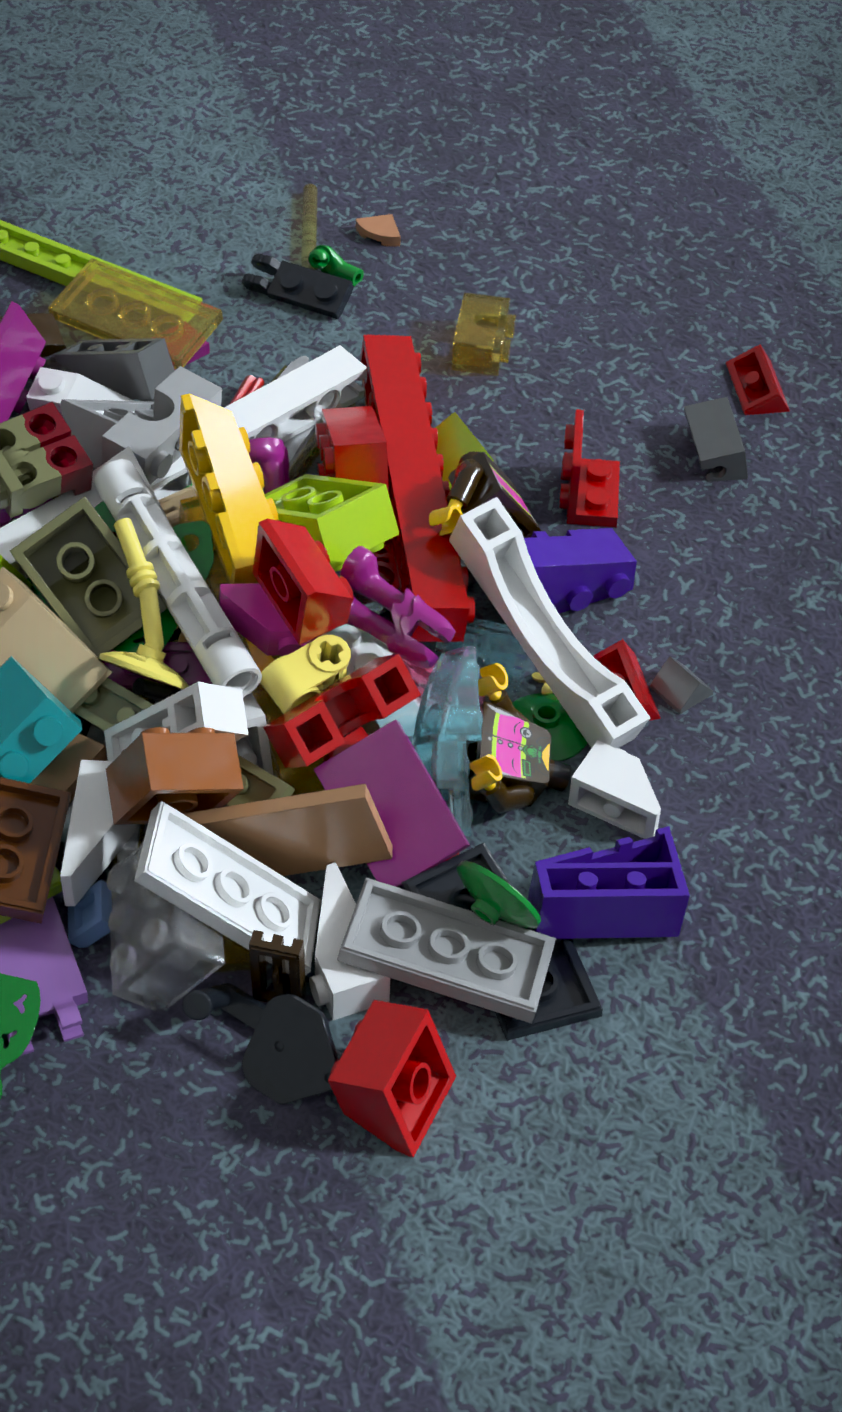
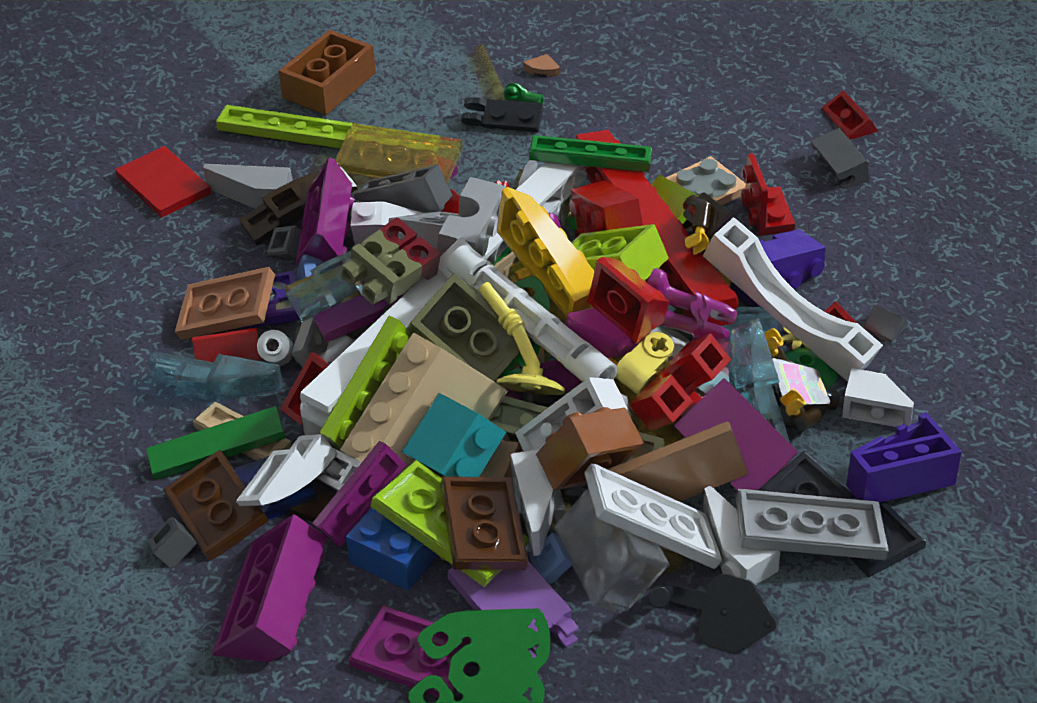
camera: 10 degrees left, 5 degrees down
dark brown tile [249,930,306,1003] -> none
red slope [328,1000,456,1158] -> none
clear yellow brick [452,293,516,376] -> none
green dish [456,861,541,929] -> none
none -> dark orange brick [279,30,376,115]
none -> green tile [529,135,652,172]
none -> light grey piece [666,156,746,206]

